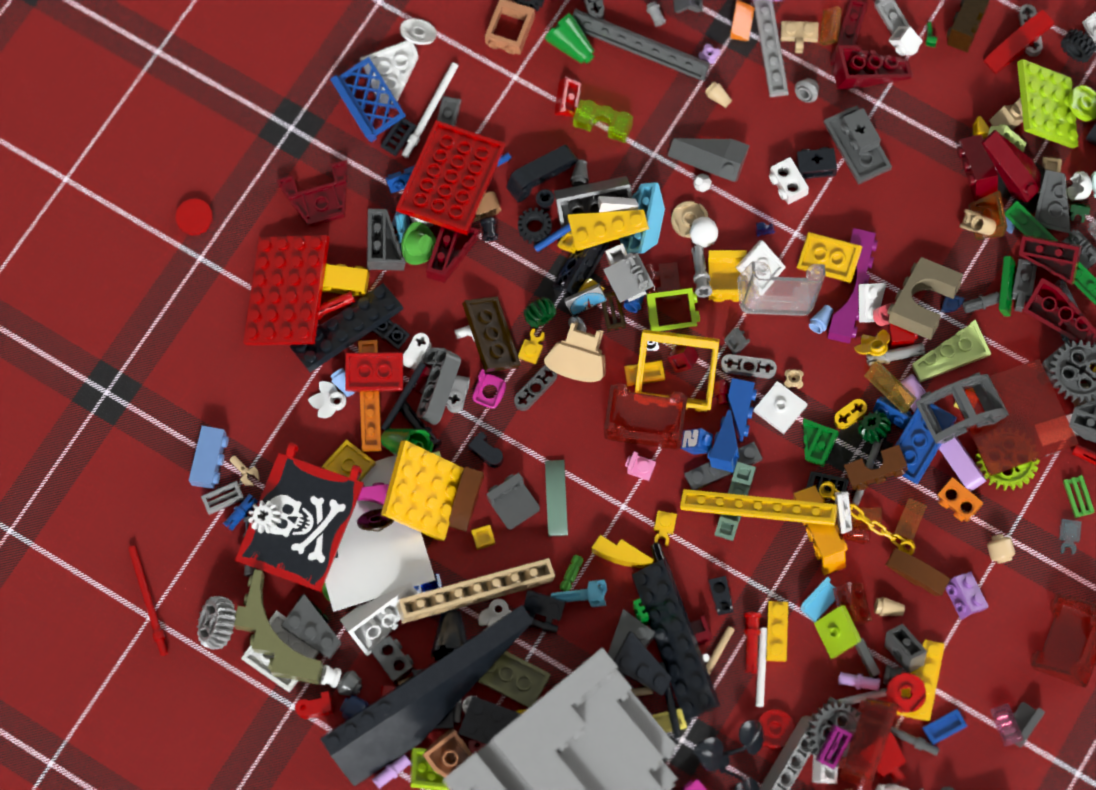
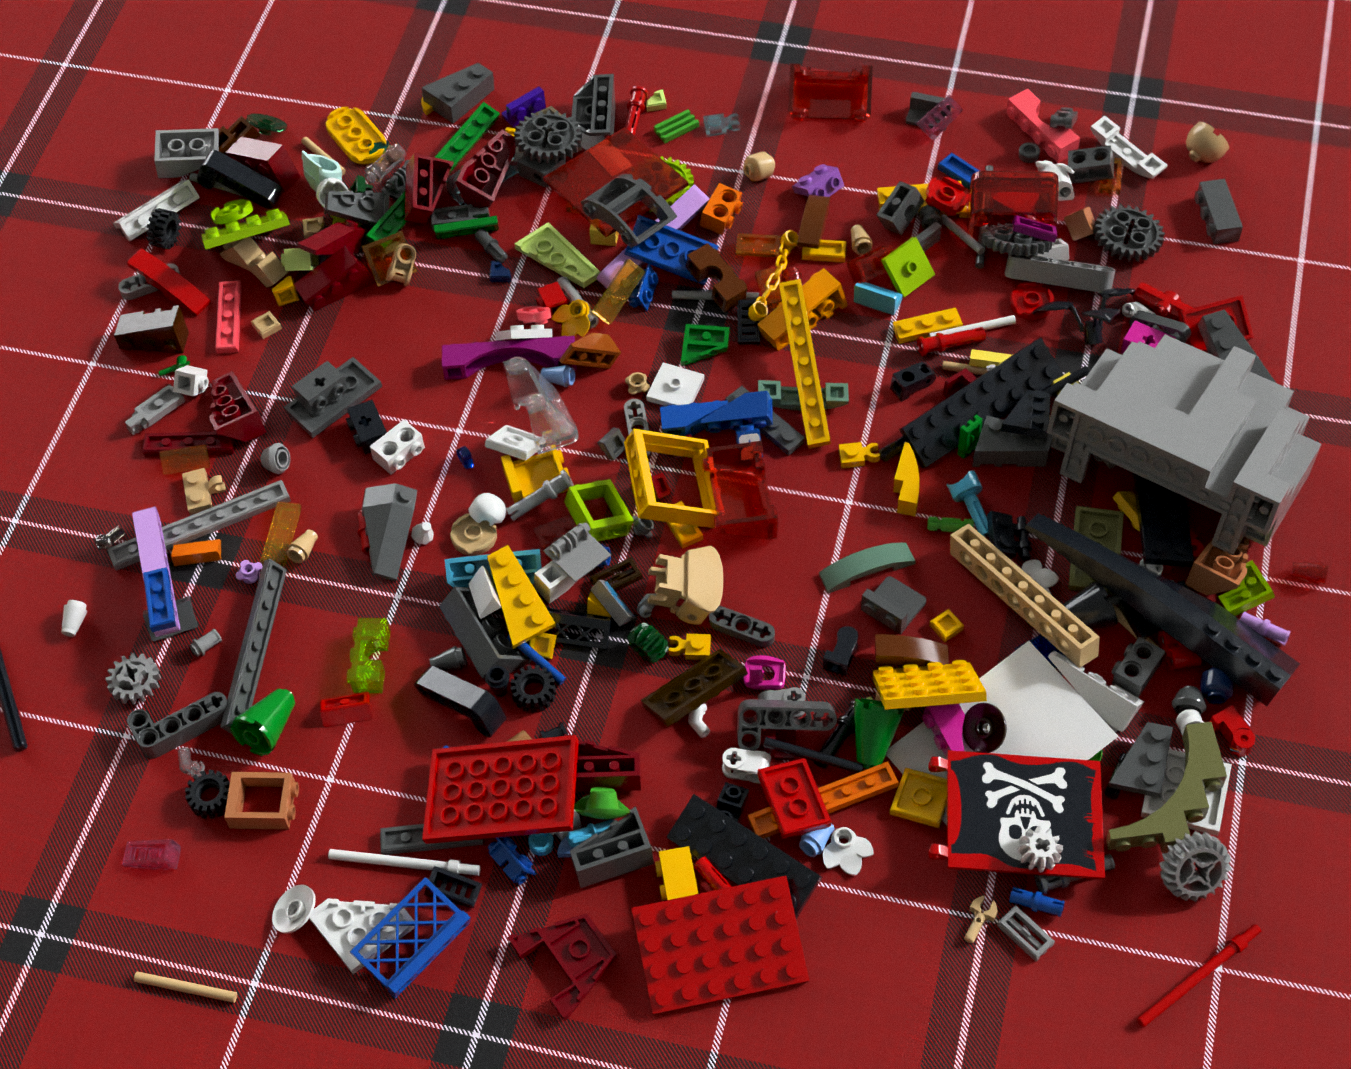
camera: 110 degrees left, 15 degrees down
medium blue brick [189,426,229,489] -> none
bright pink bracket [625,451,656,481] -> none
yellow tile [797,232,862,283] -> none
yellow beam [834,399,867,429] -> none
white slope [834,491,852,534] -> none
lavender pin [839,672,881,691] -> none
dark green gear [858,410,892,444] -> none
dark tan arch [887,257,963,340] -> none
none -> coral tile [215,280,242,354]
none -> tan tile [251,311,282,339]
none -> clear yellow tile [261,502,301,566]
none -> dark orange slope [559,333,621,369]
none -> yellow tile [802,240,846,263]
none -> light yellow tile [969,349,1012,368]

